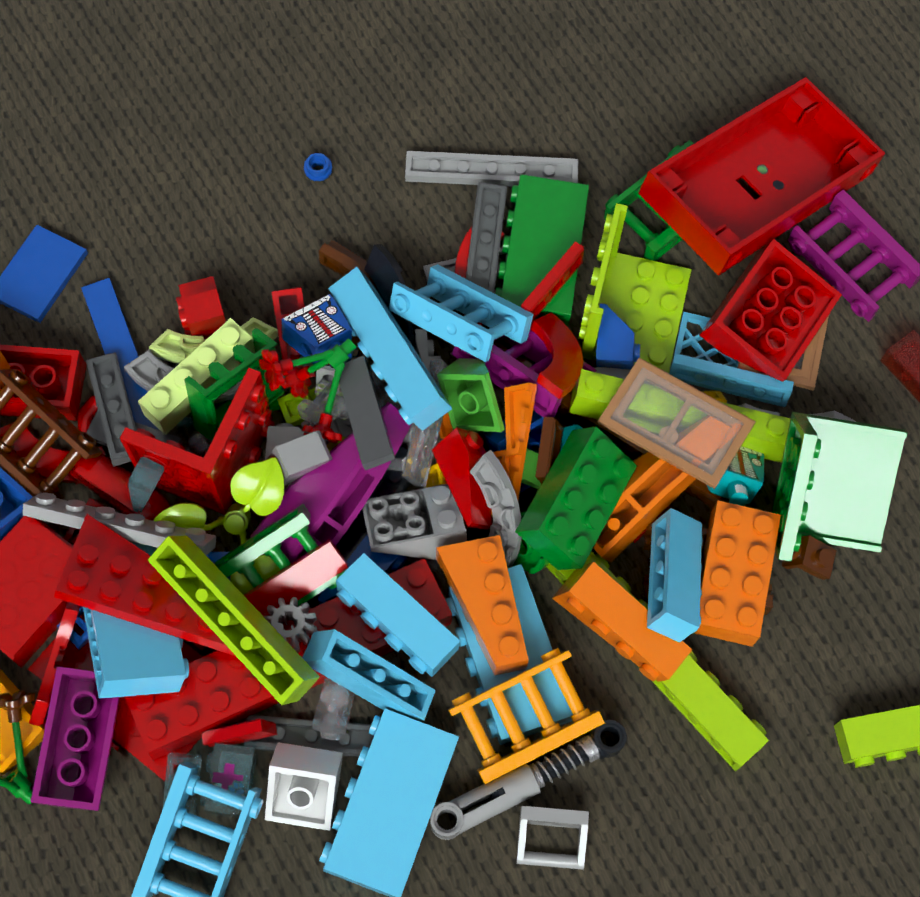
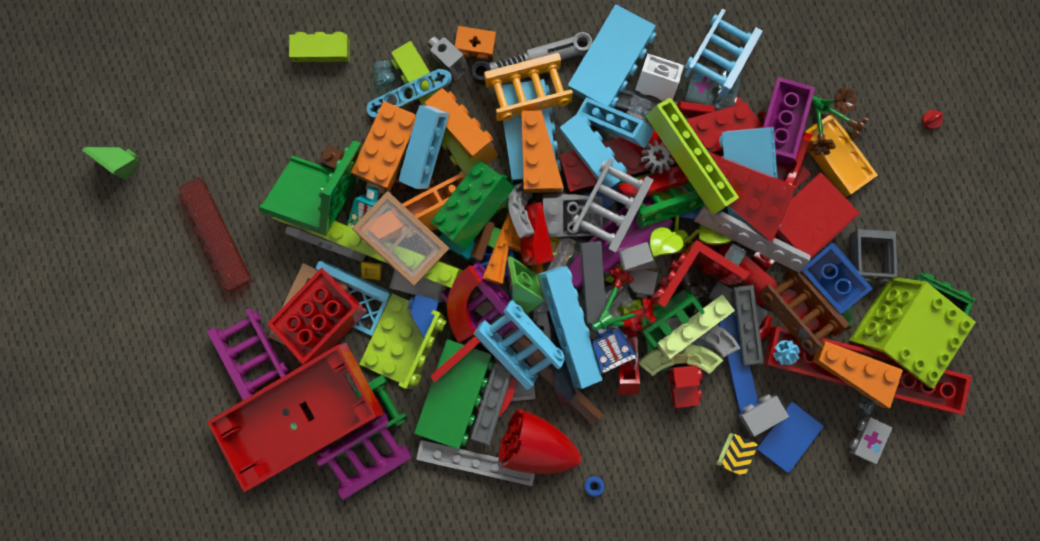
camera: 165 degrees left, 15 degrees up
light grey tile [516,806,589,870] -> none
none -> magenta fence [317,414,412,500]
none -> medium azure beam [367,69,452,117]
none -> clear light blue wheel [373,60,395,85]
none -> light grey torso [428,37,469,82]
none -> orange brick [455,26,496,61]
none -> red cylinder [498,409,582,474]
none -> light grey fence [571,158,653,253]
none -> piece [717,433,758,477]
none -> light grey brick [739,394,789,437]
none -> medium azure gear [773,341,800,365]

